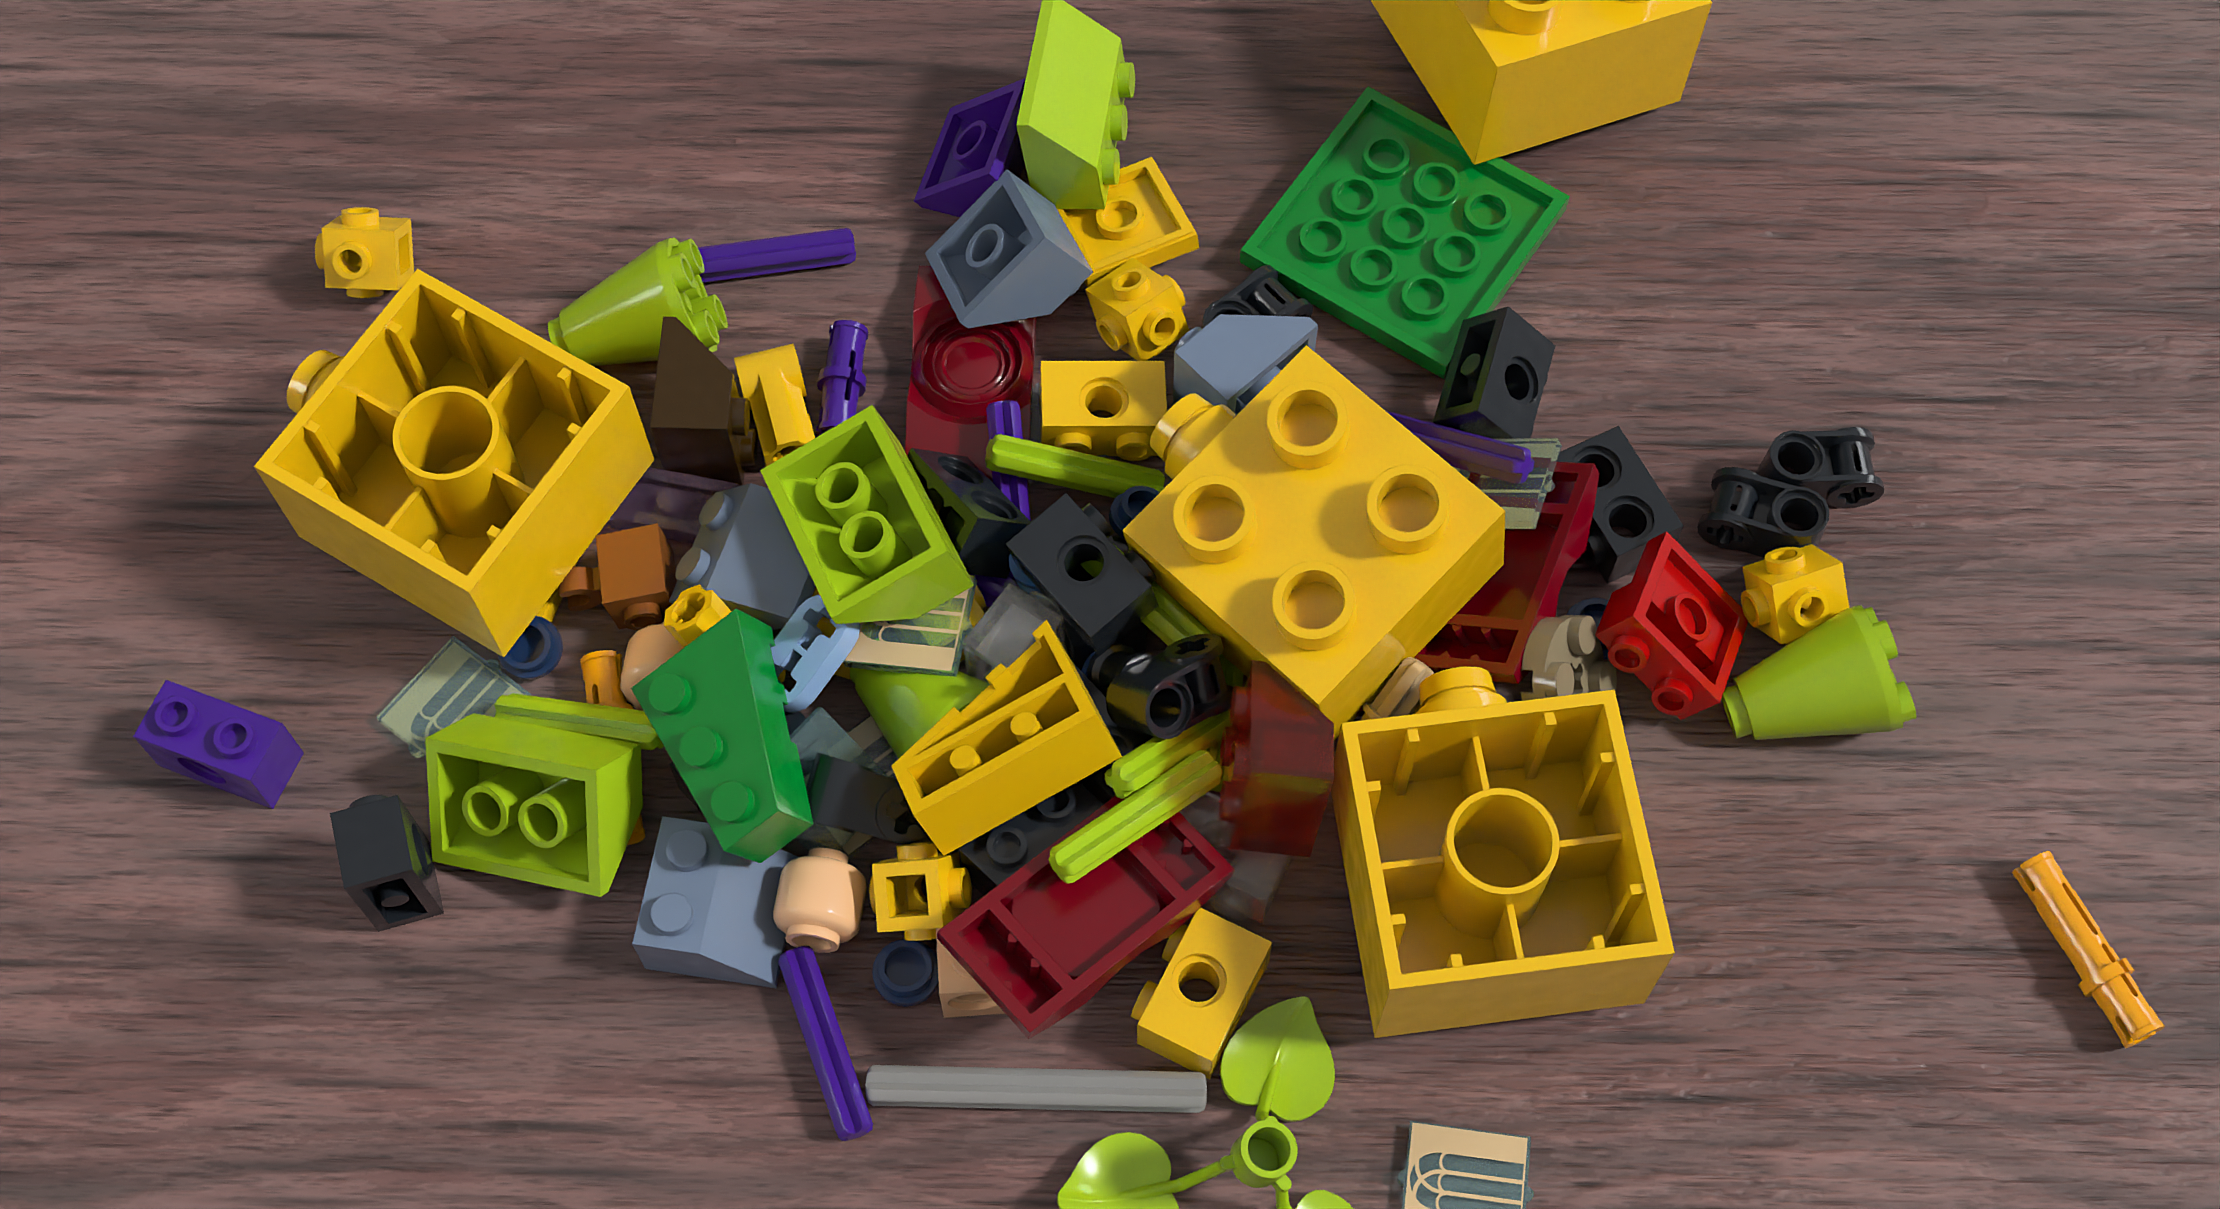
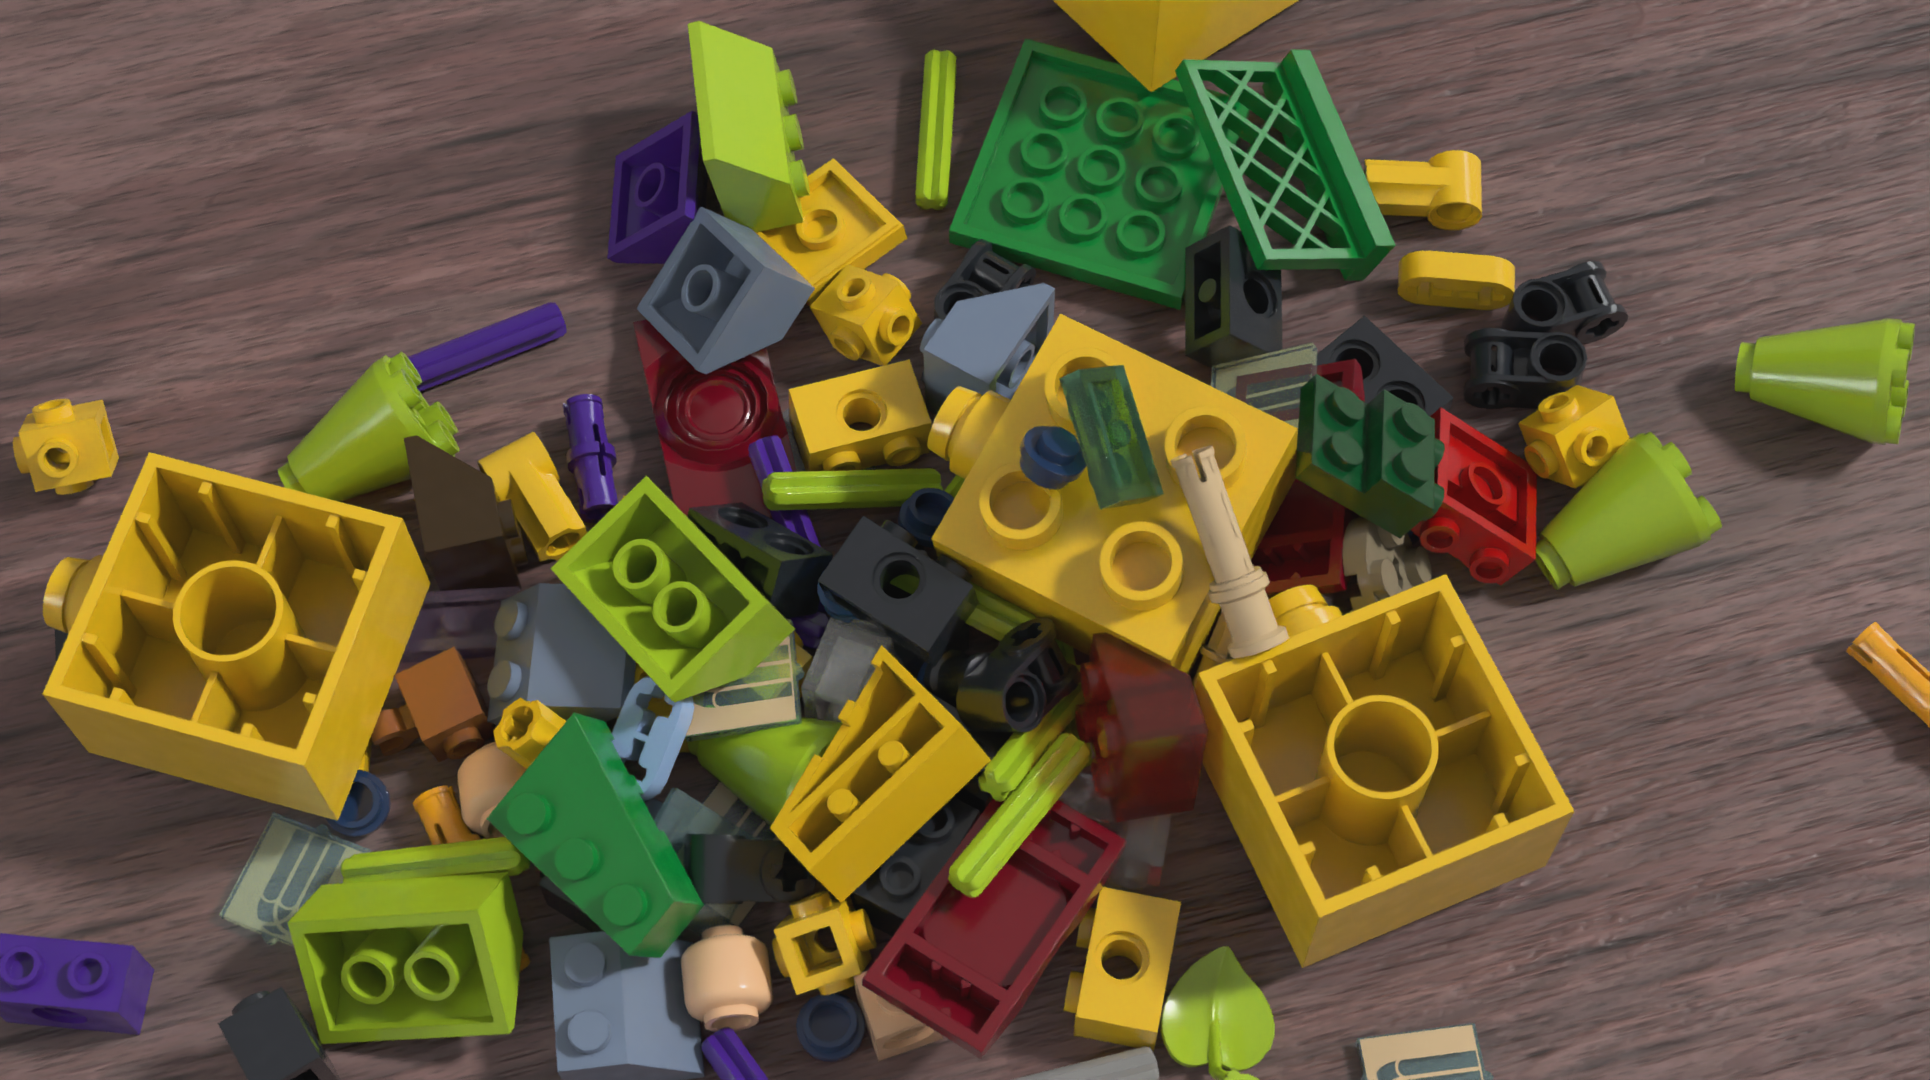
camera: 15 degrees left, 0 degrees up
axle [1386,411,1535,485] -> none
none -> lime axle [915,50,956,210]
none -> dark blue plate [1020,426,1087,489]
none -> clear green plate [1060,365,1164,510]
none -> tan pin [1171,446,1289,658]
none -> green fence [1175,49,1396,281]
none -> dark green plate [1295,374,1445,538]
none -> yellow piece [1363,150,1482,230]
none -> yellow beam [1398,251,1515,310]
none -> lime cone [1735,318,1915,445]

